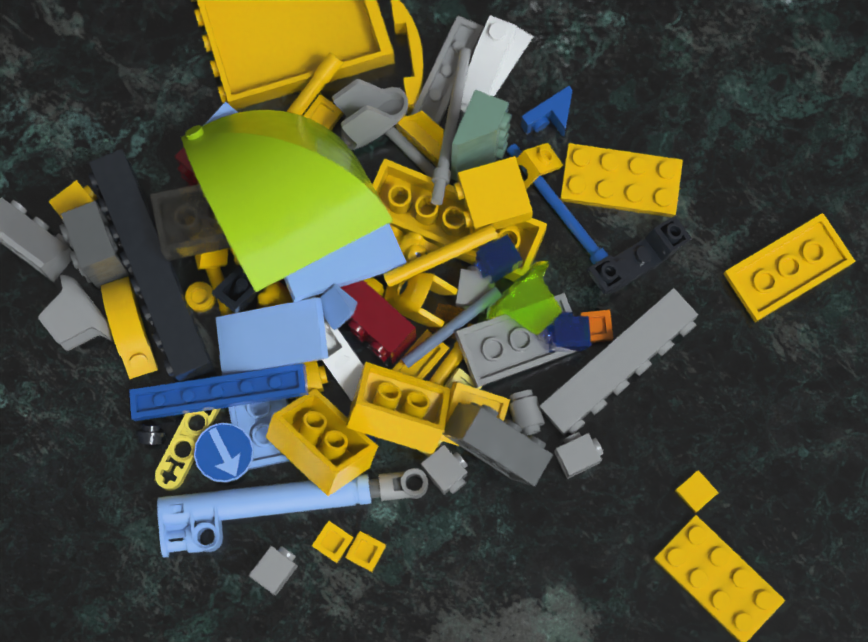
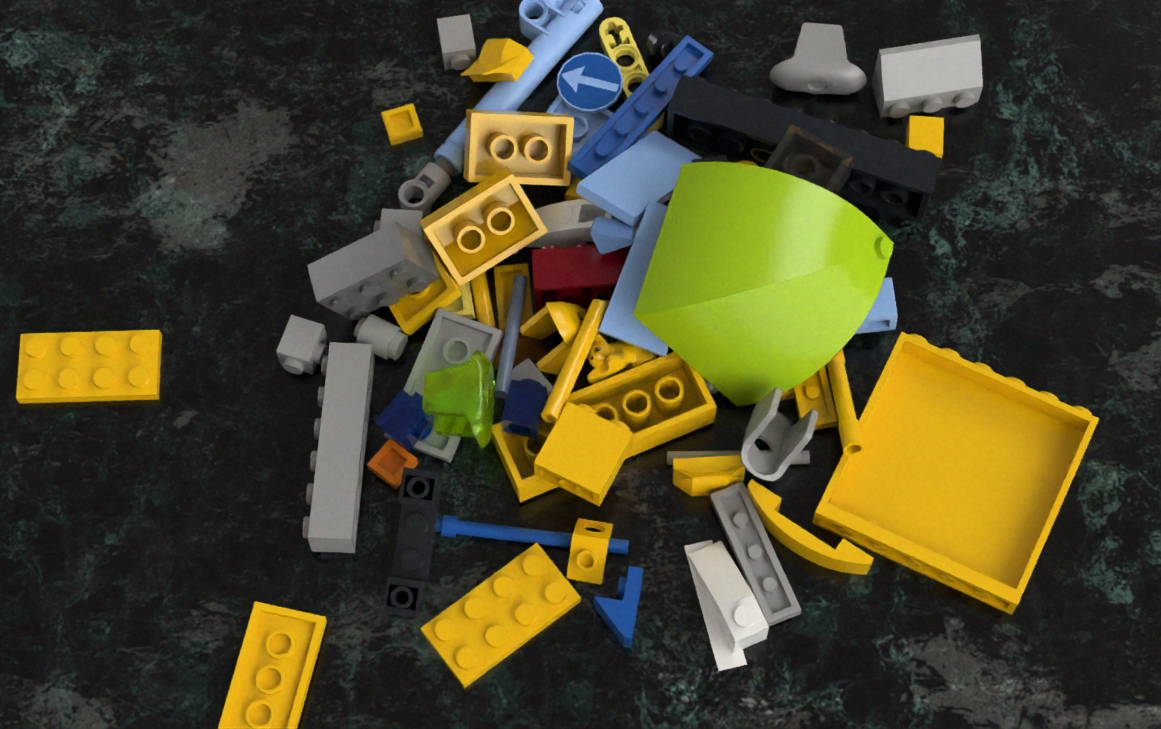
camera: 135 degrees right, 10 degrees down
dark grey brick [60,201,131,289] -> none
yellow arch [101,276,158,379] -> none
yellow tile [312,521,354,563] -> none
light grey bar [431,47,471,205] -> none
sand green slope [451,89,512,181] -> none
yellow tile [675,470,719,513] -> none
none -> yellow slope [460,38,534,82]

